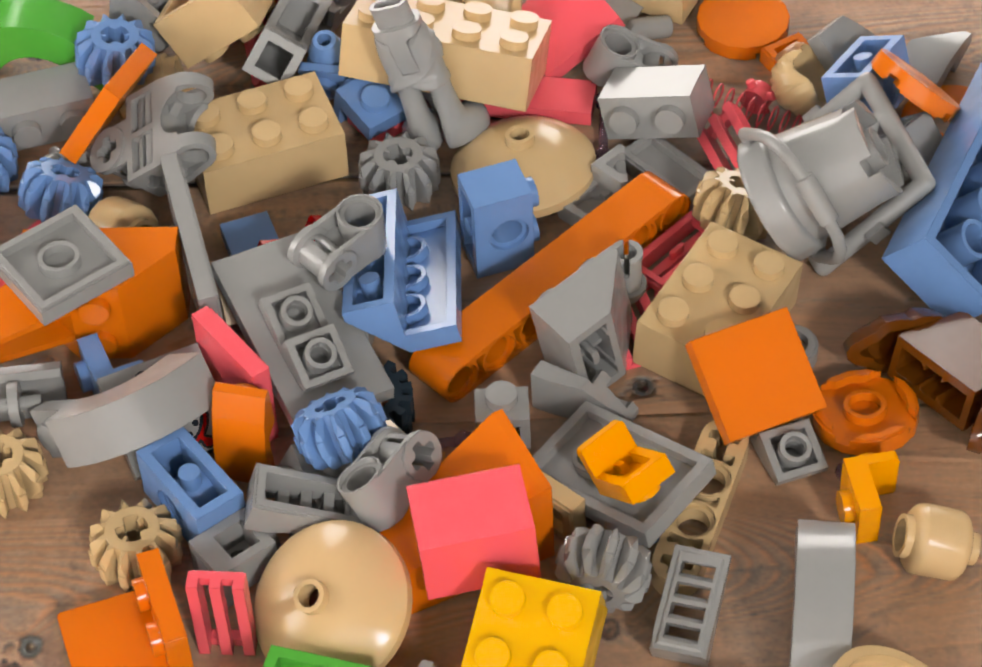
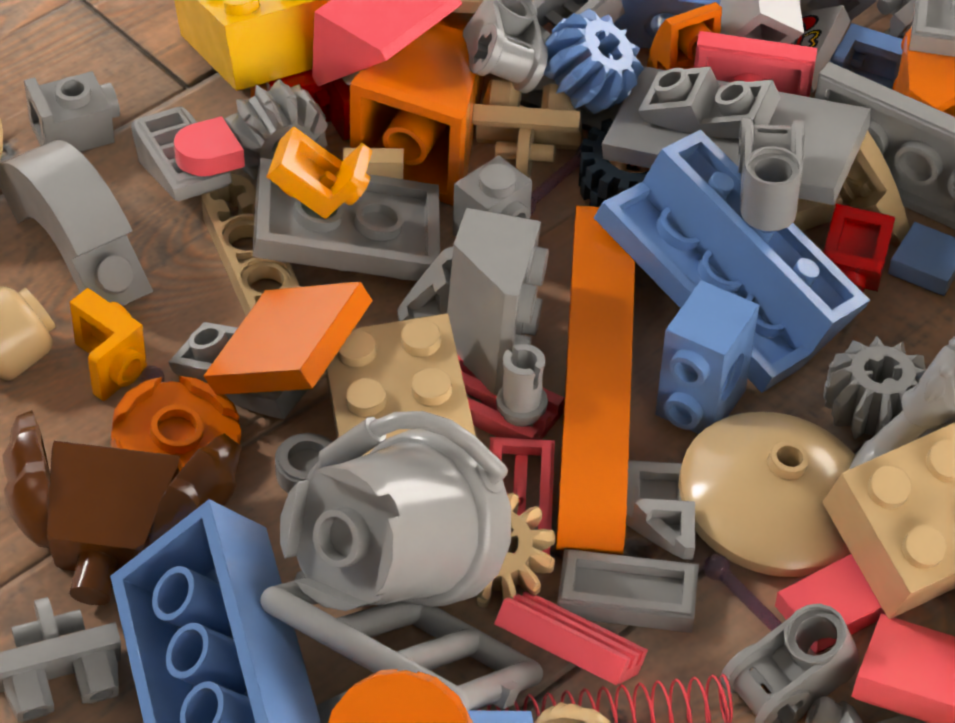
camera: 135 degrees right, 0 degrees up
light grey brick [597,64,715,140] -> none
none -> coral tile [174,116,245,177]

